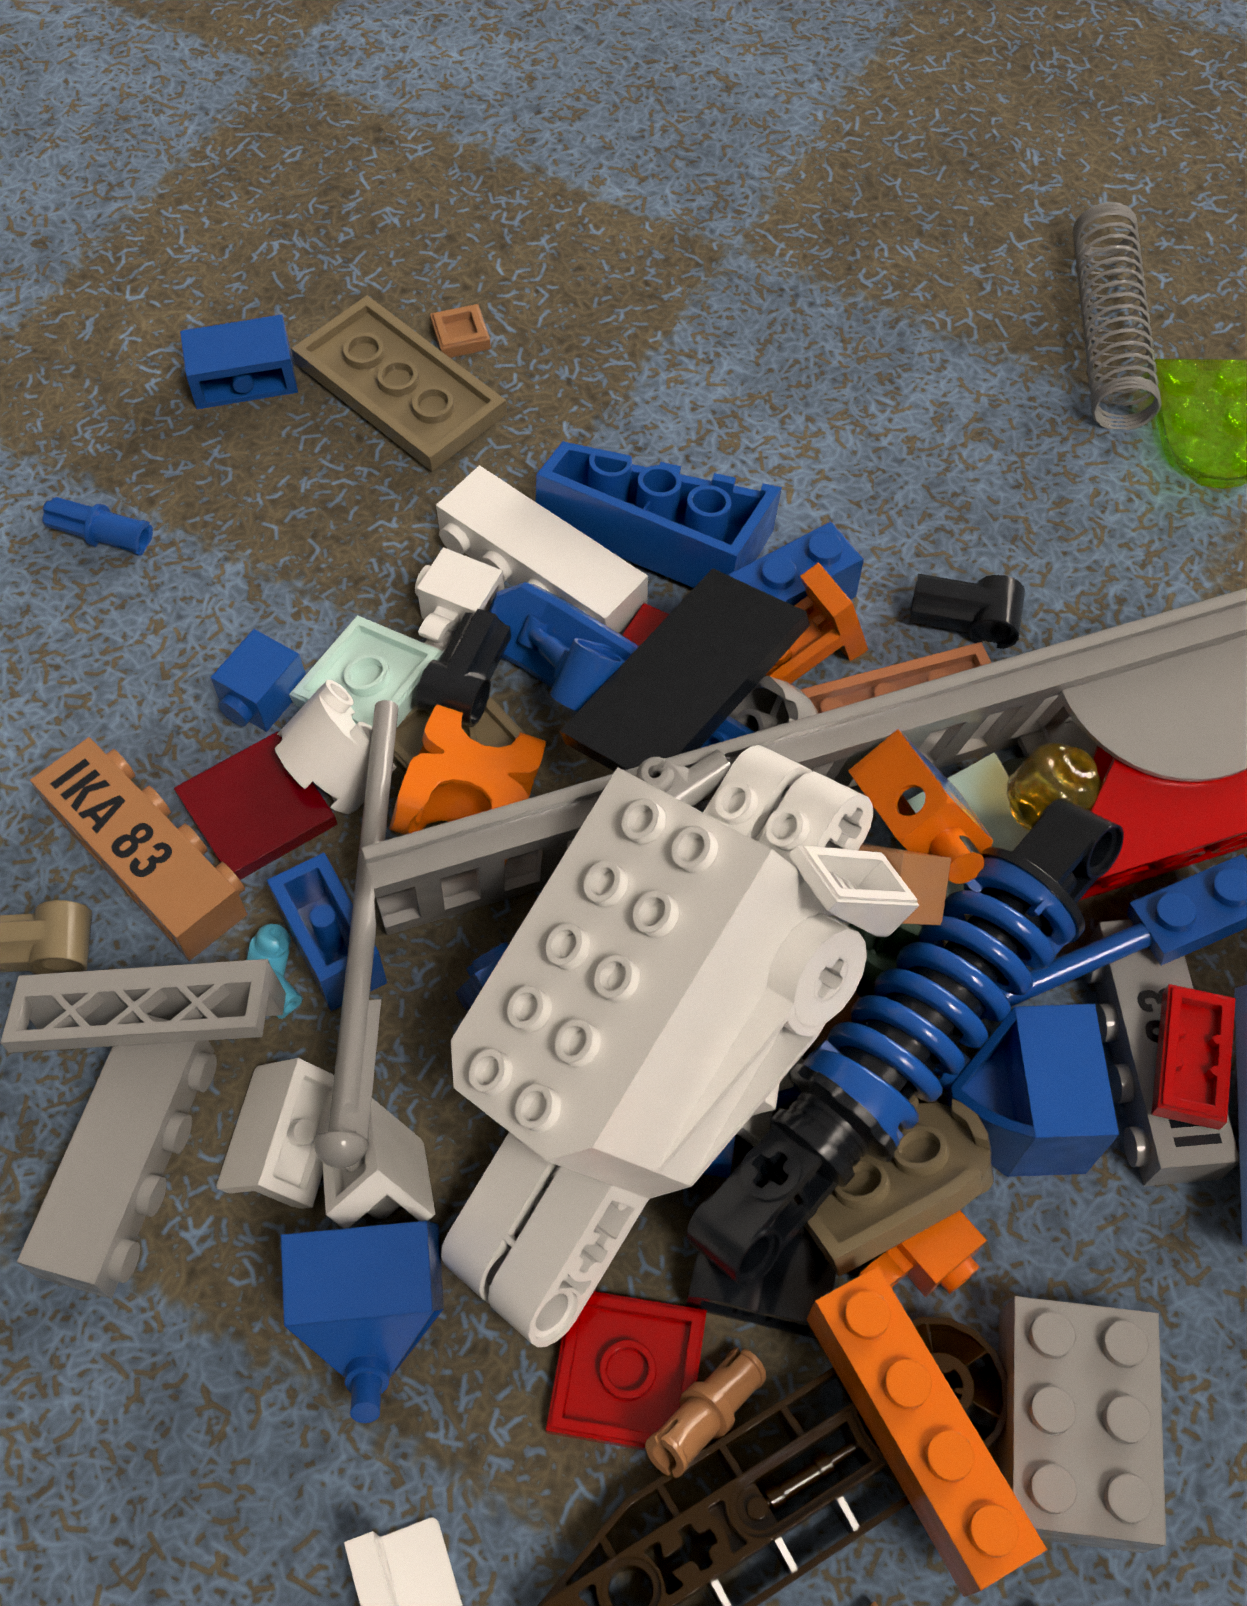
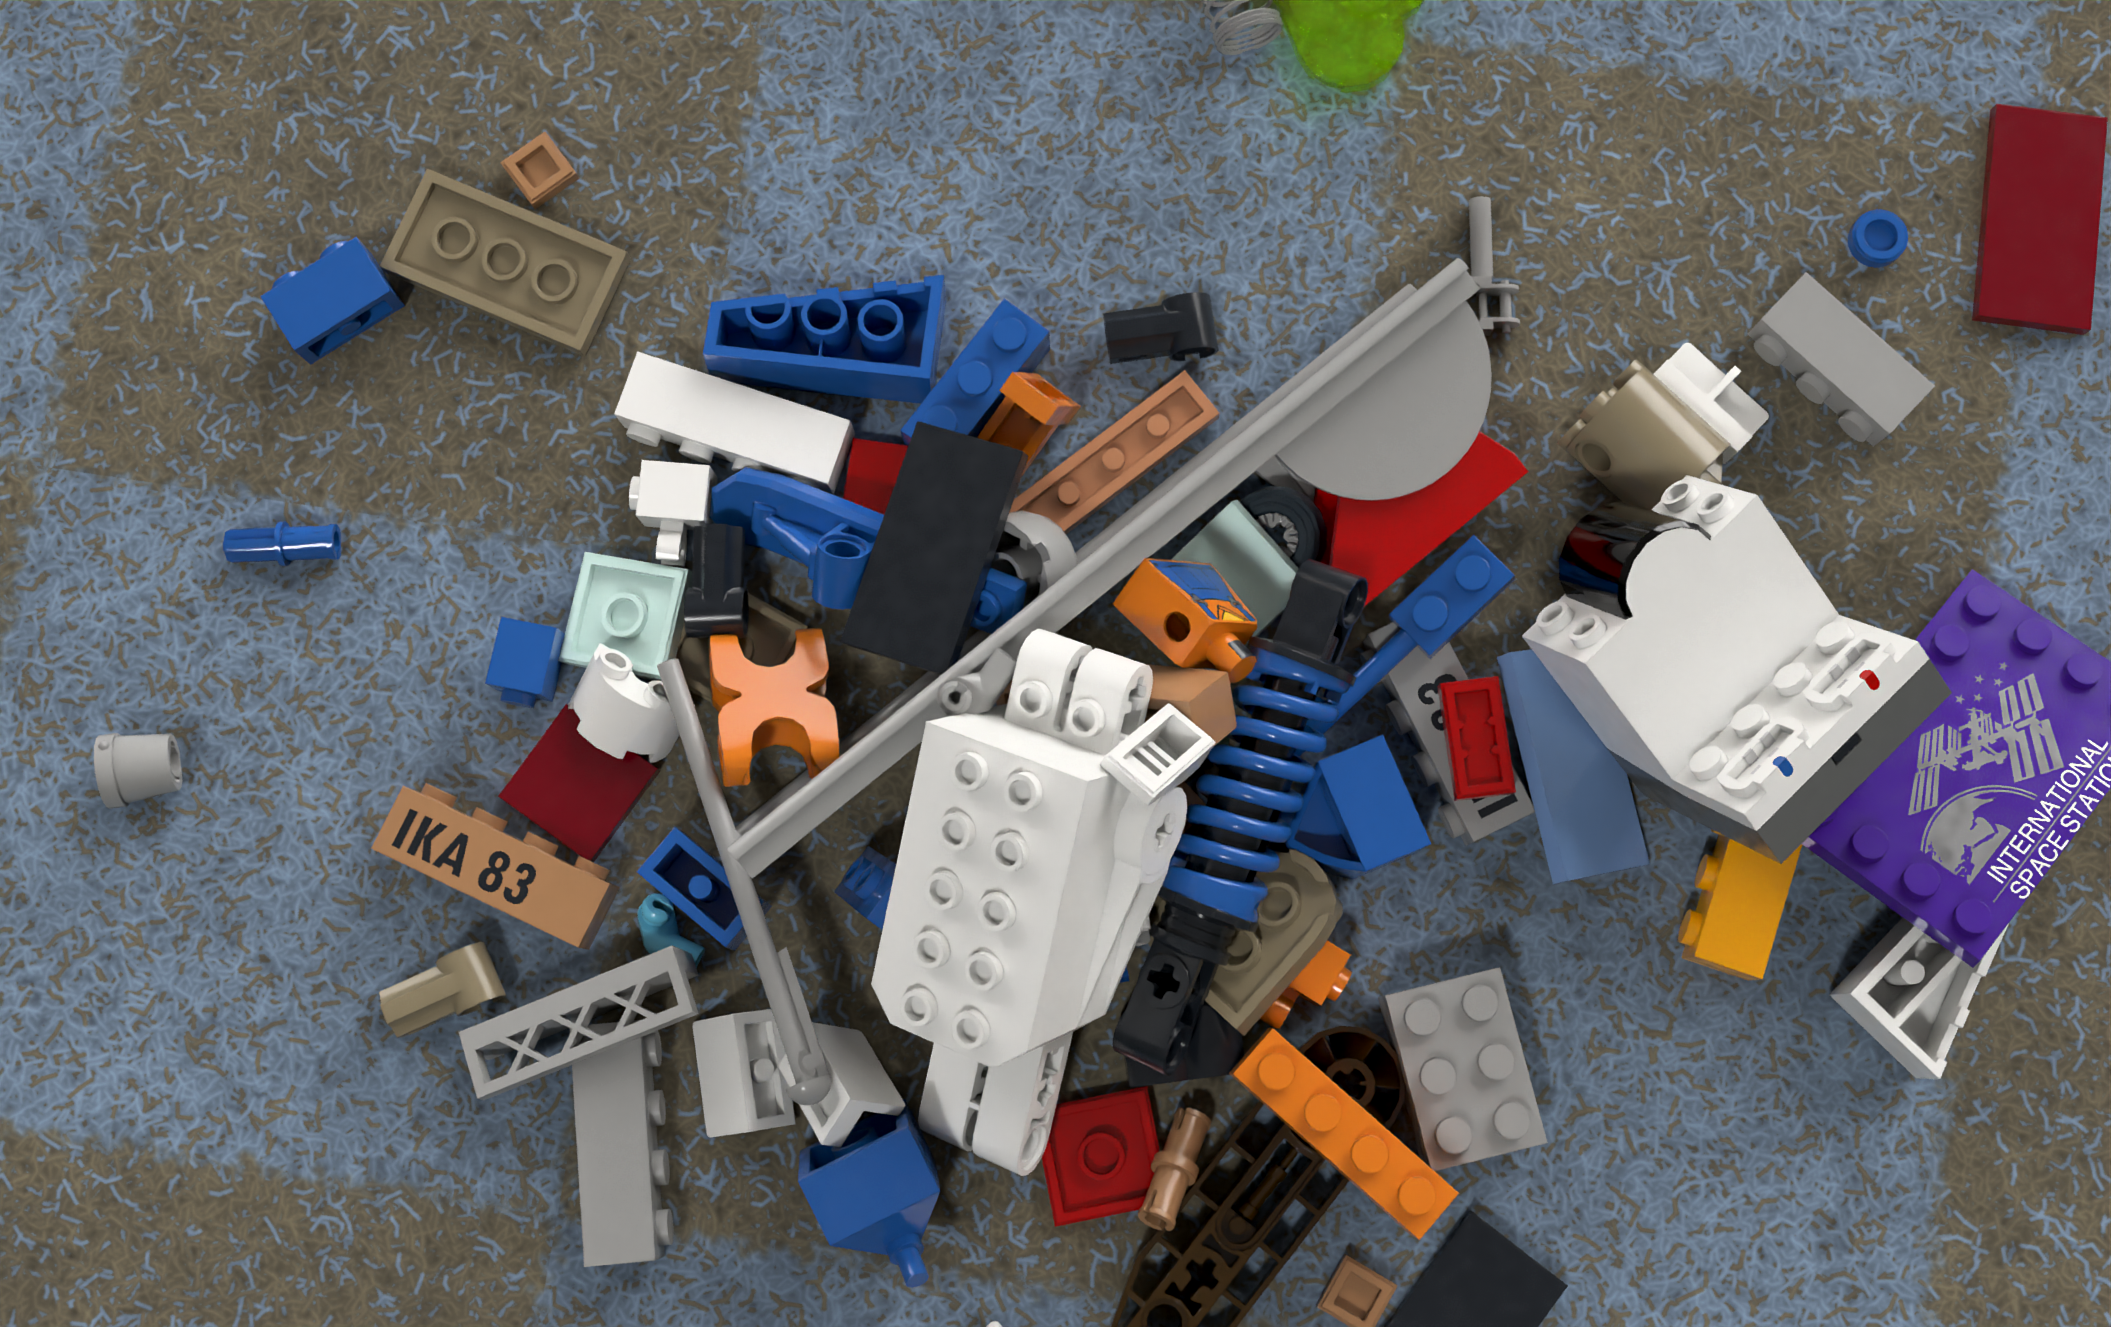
camera: 15 degrees left, 20 degrees up
clear yellow head [1006,742,1102,830] -> none

